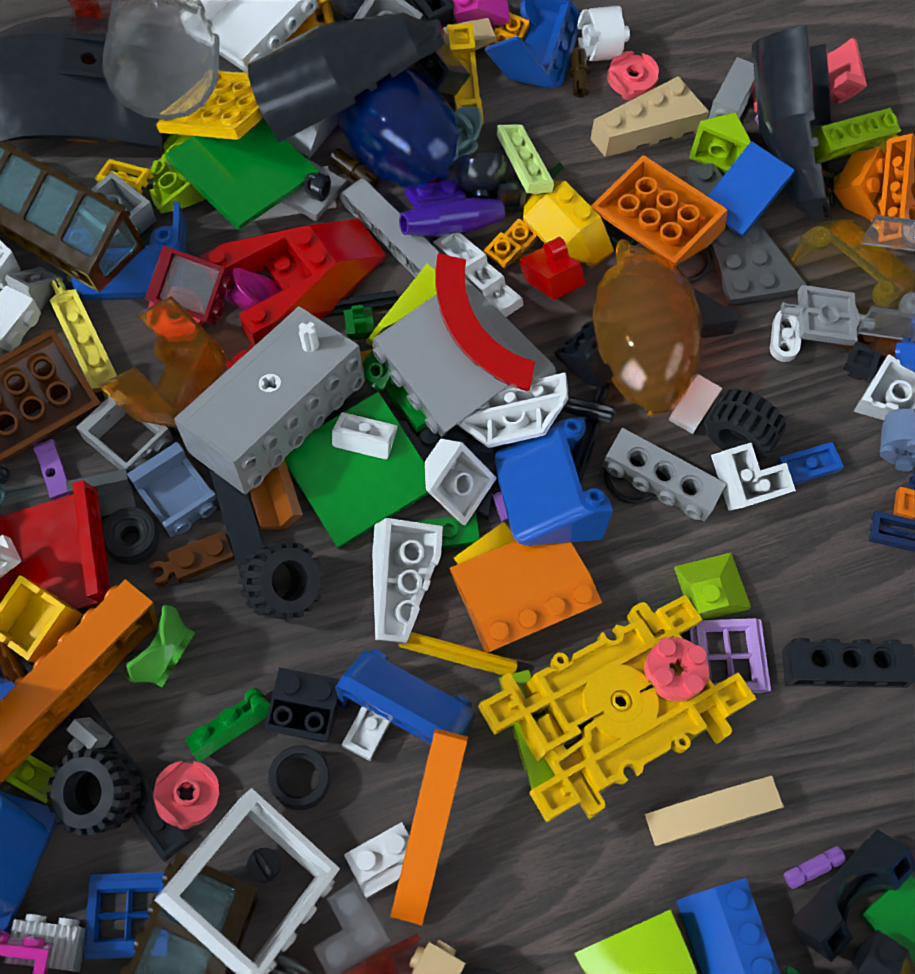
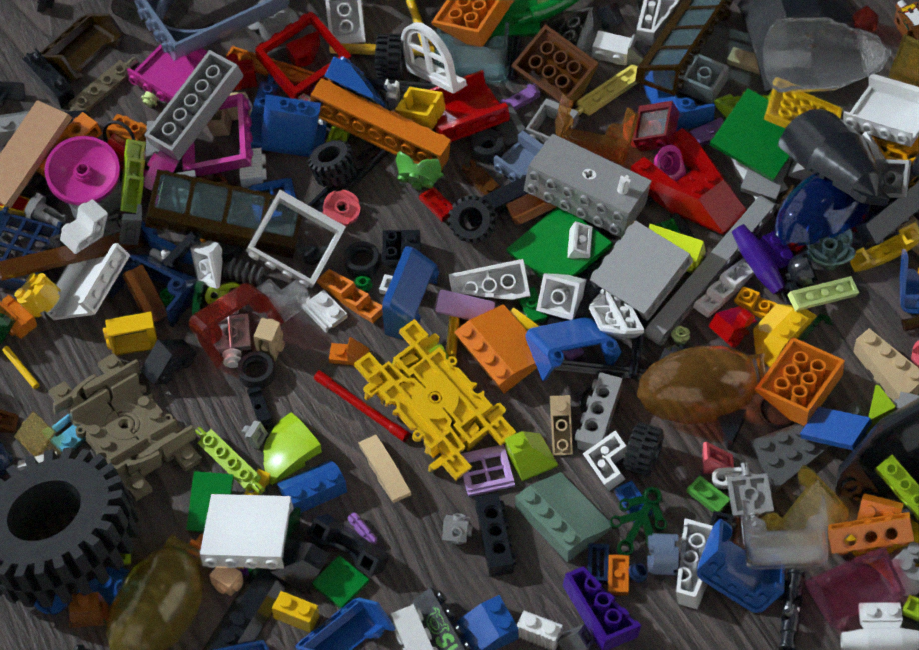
camera: 85 degrees right, 10 degrees down
light grey tile [67,717,112,753] -> none
yellow tile [95,159,154,194] -> none
green plate [184,688,270,763] -> none
black tile [304,173,331,202] -> none
orange tile [390,728,468,926] -> none
red tile [435,253,535,392] -> none
coral plate [644,637,709,702] -> none
white tile [669,374,722,434] -> none
none -> red piece [313,370,410,442]
none -> orange slope [316,269,383,323]
none -> orange slope [329,337,370,365]
none -> green plate [354,276,373,293]
none -> red plate [419,186,453,222]
none -> lavender slope [435,290,495,320]
none -> light grey brick [442,514,473,544]
none -> sand green slope [515,472,613,563]
none -> tan slope [550,395,573,455]
none -> dark green plant [609,487,667,556]
none -> yellowish green plate [671,326,690,344]
none -> bright green plate [687,476,730,512]
none -> medium lavender plate [690,117,724,146]
none -> coral slope [702,442,734,474]
none -> tan plate [727,47,760,75]

